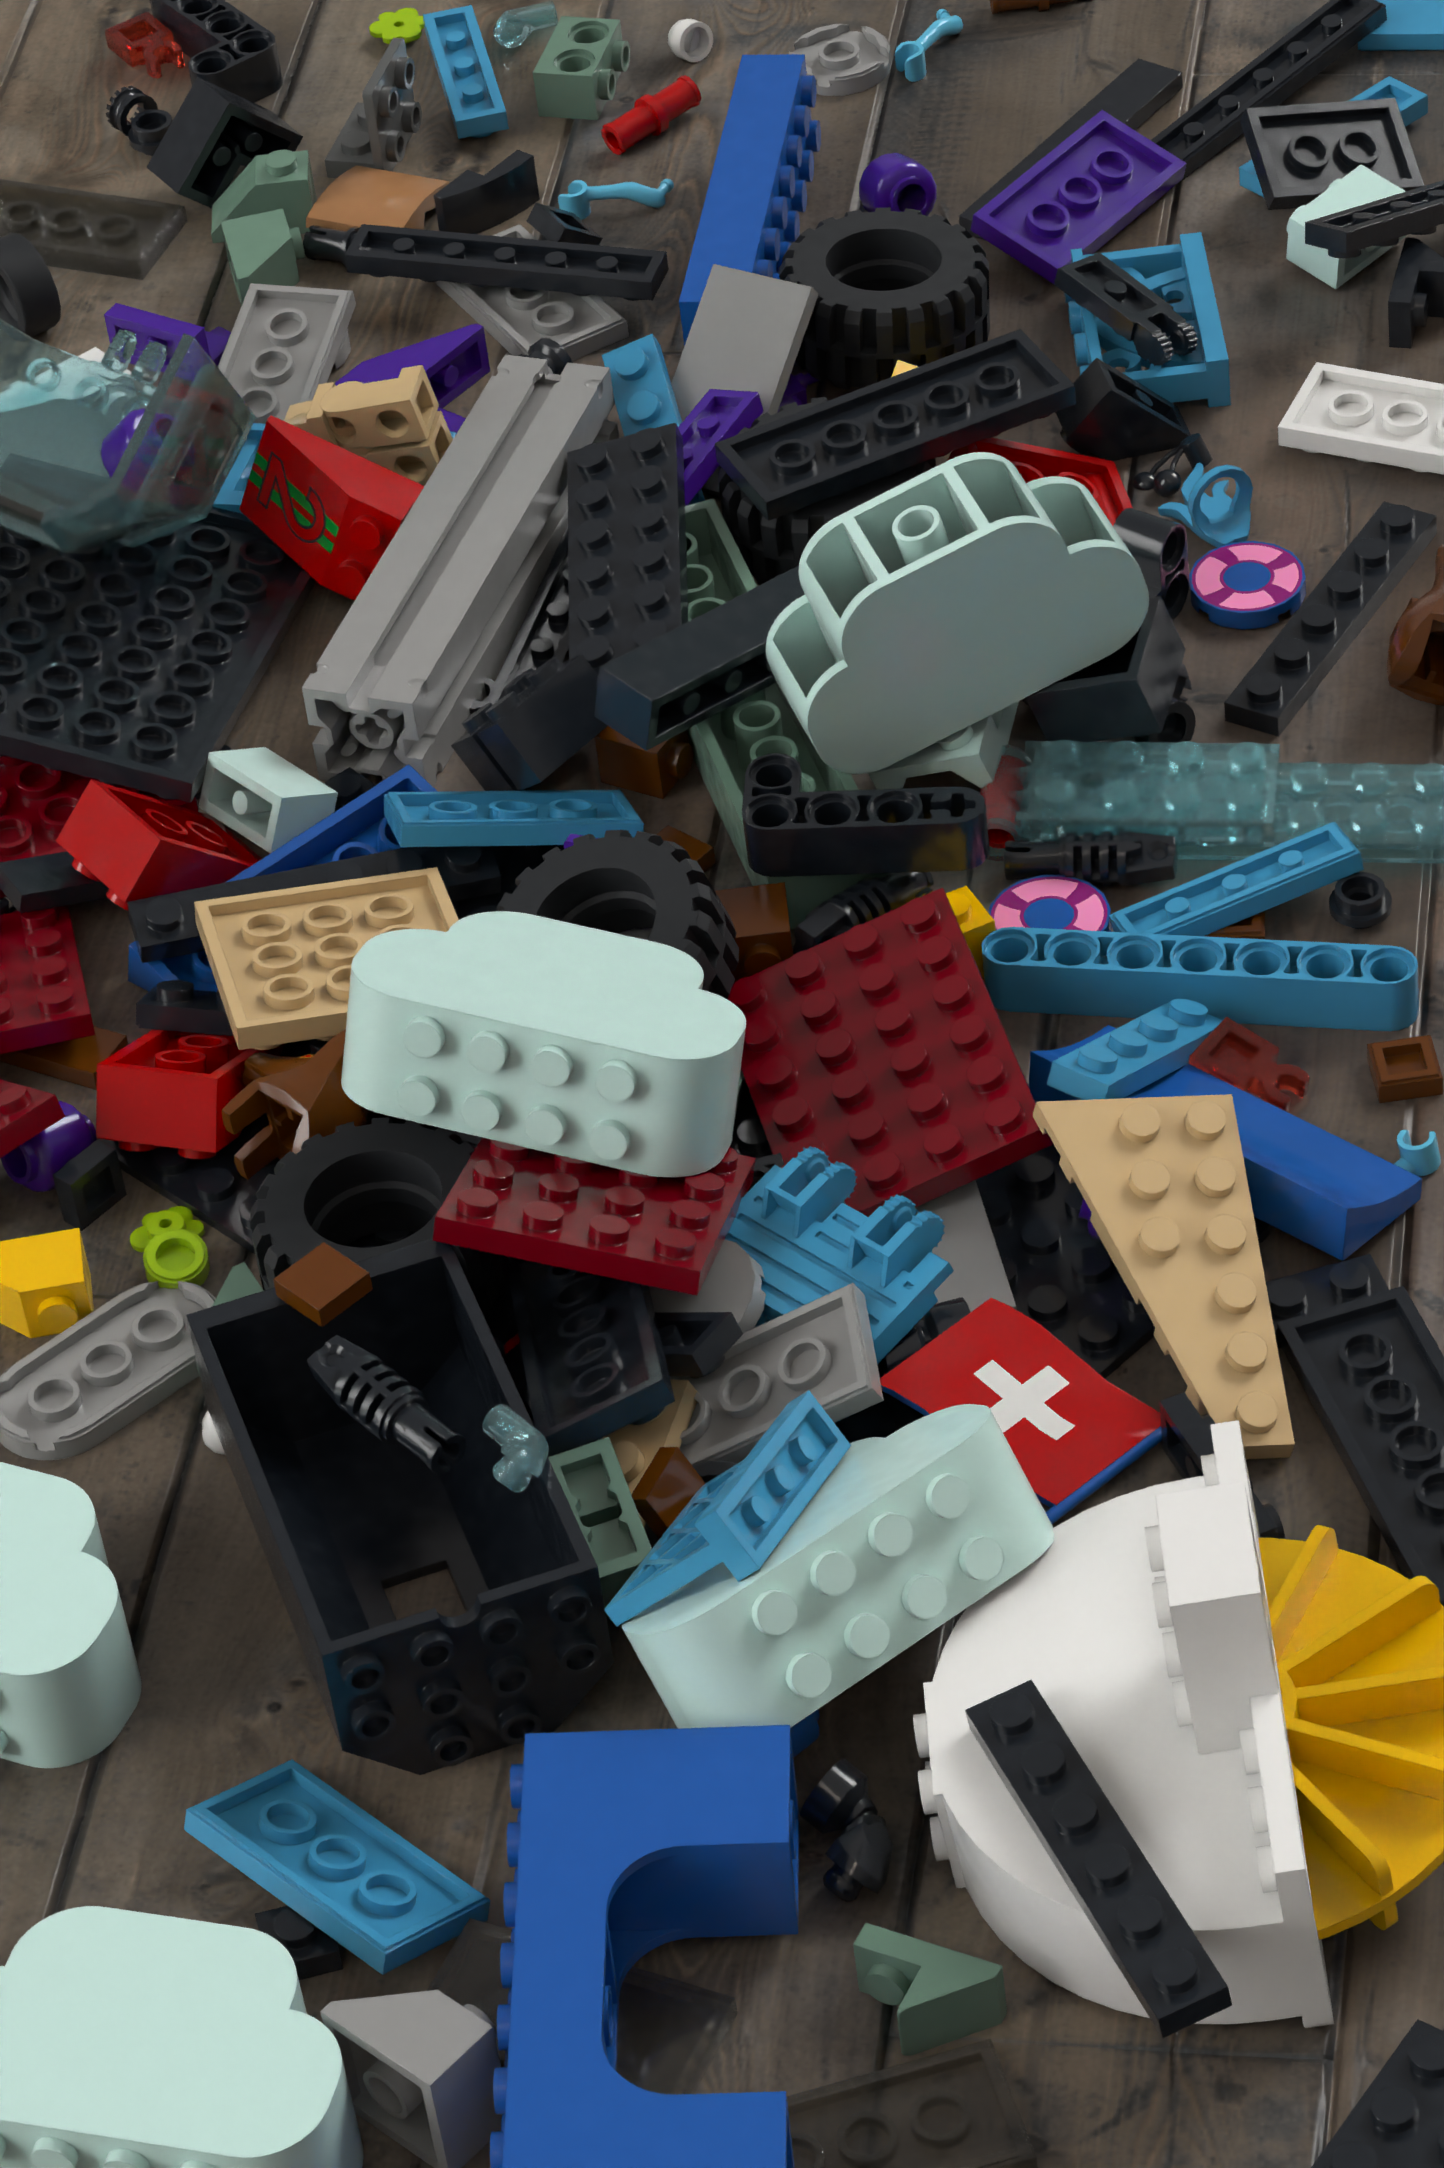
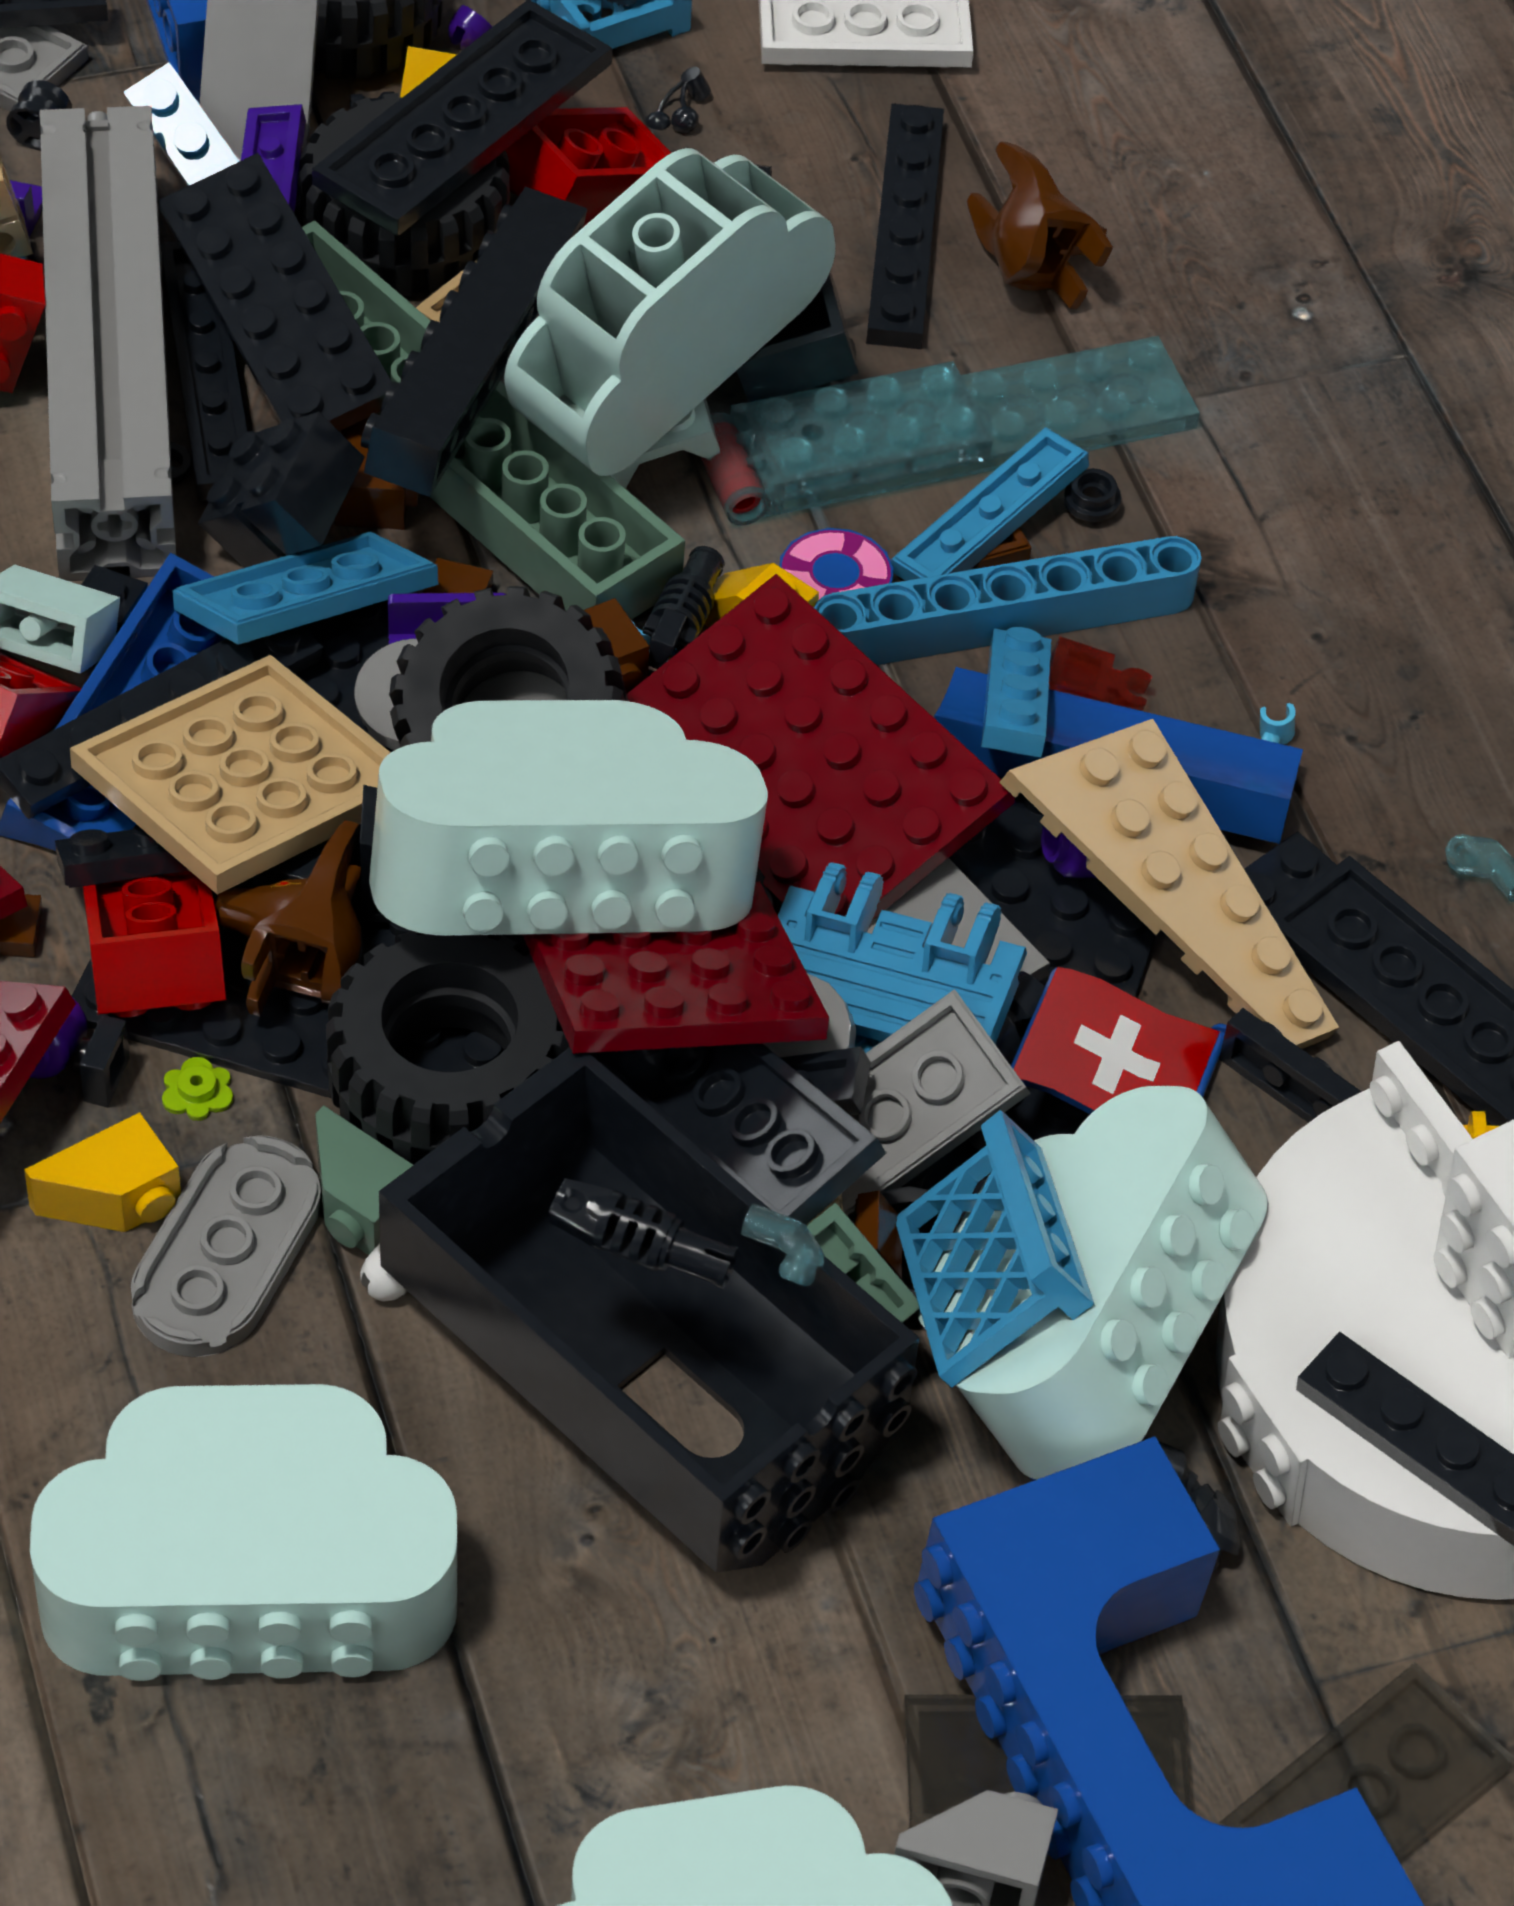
camera: 35 degrees left, 10 degrees up
lime tile [143,1229,210,1289] -> none
dark azure tile [184,1759,491,1975] -> none
black plate [255,1906,343,1980] -> none
reddish brown tile [273,1242,373,1327] -> none
black beam [742,753,990,877] -> none
sand green slope [853,1922,1007,2056] -> none
black hinge [1004,831,1178,886] -> none
black slope [1055,358,1191,461] -> none
dark azure piece [1158,463,1253,548] -> none
tile [1189,541,1306,630] -> none
reddish brown tile [1367,1035,1443,1103] -> none

